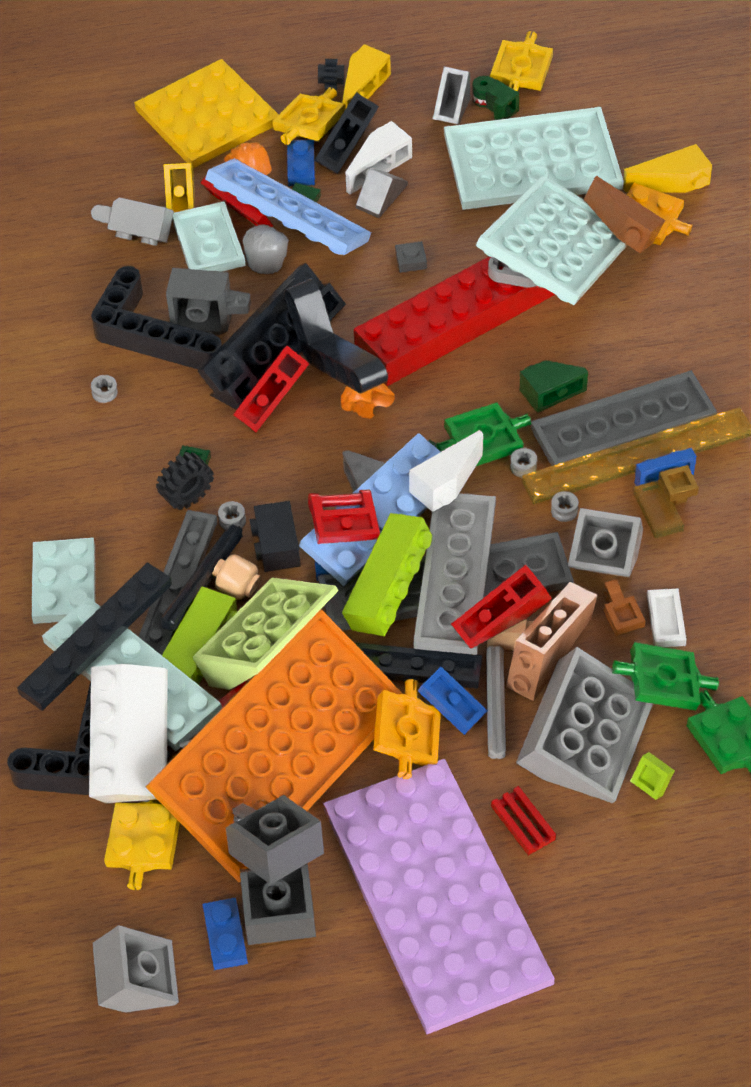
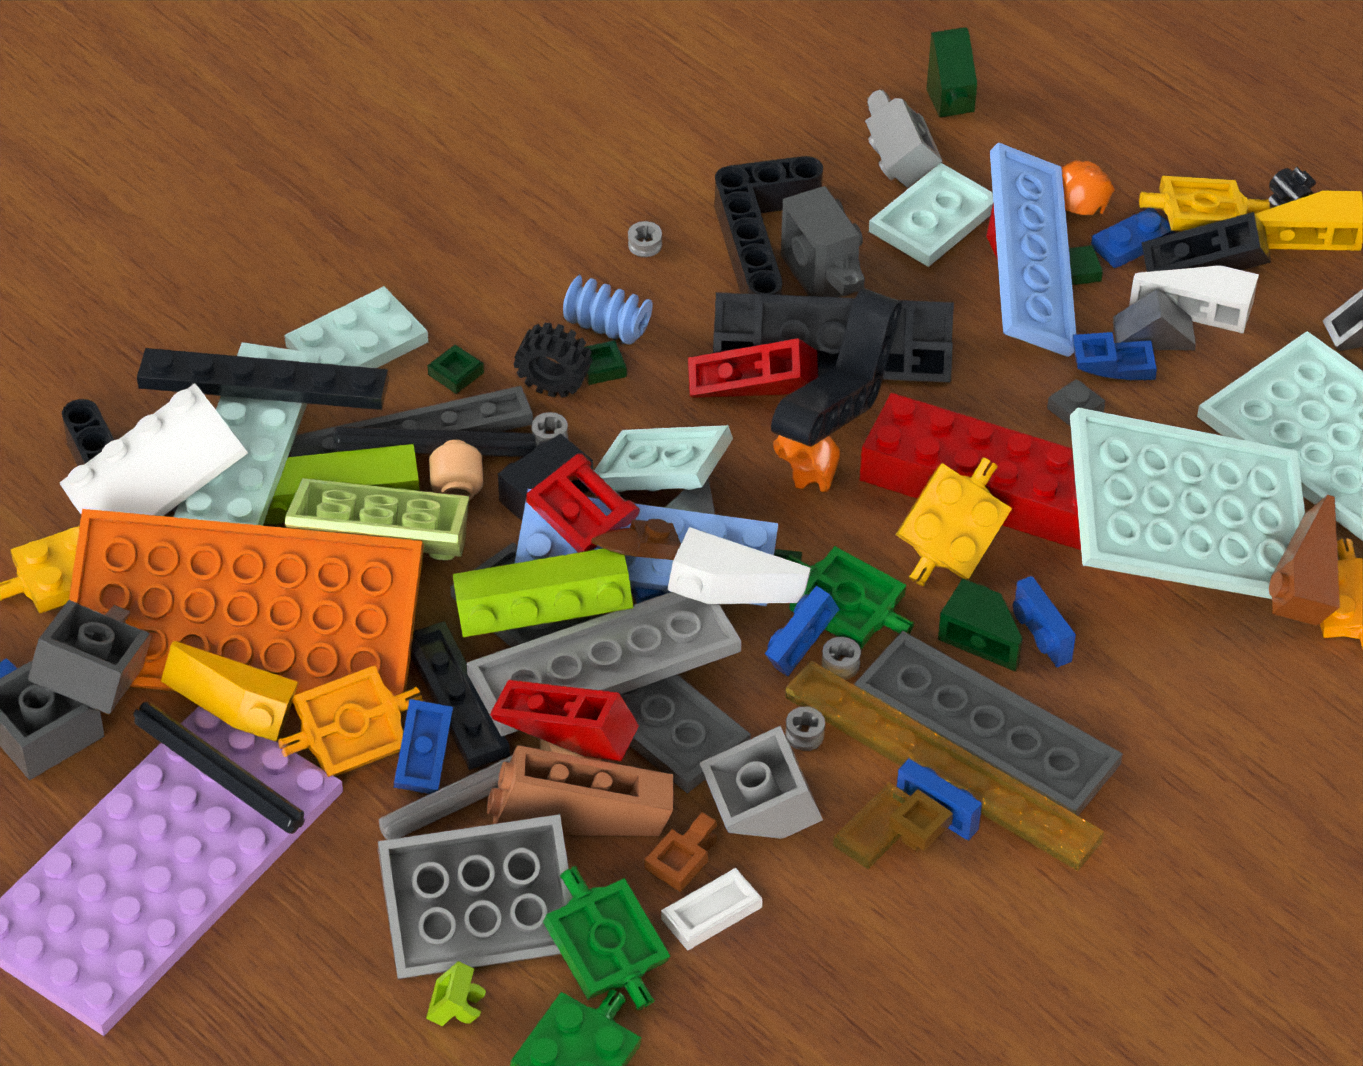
camera: 55 degrees right, 5 degrees down
yellow plate [134,59,279,168] -> none
yellow slope [164,163,195,213] -> none
light grey hair [243,224,289,274] -> none
red tile [491,786,556,856] -> none
none -> black axle [133,702,305,834]
none -> yellow slope [161,640,298,742]
none -> dark green tile [427,344,484,394]
none -> light blue piece [563,275,653,345]
none -> reddish brown plate [591,519,681,560]
none -> light aqua plate [594,425,733,492]
none -> blue plate [765,586,839,677]
none -> yellow plate [895,458,1012,587]
none -> dark green slope [926,27,977,118]
none -> blue plate [1012,576,1076,667]
none -> blue slope [1073,332,1157,380]

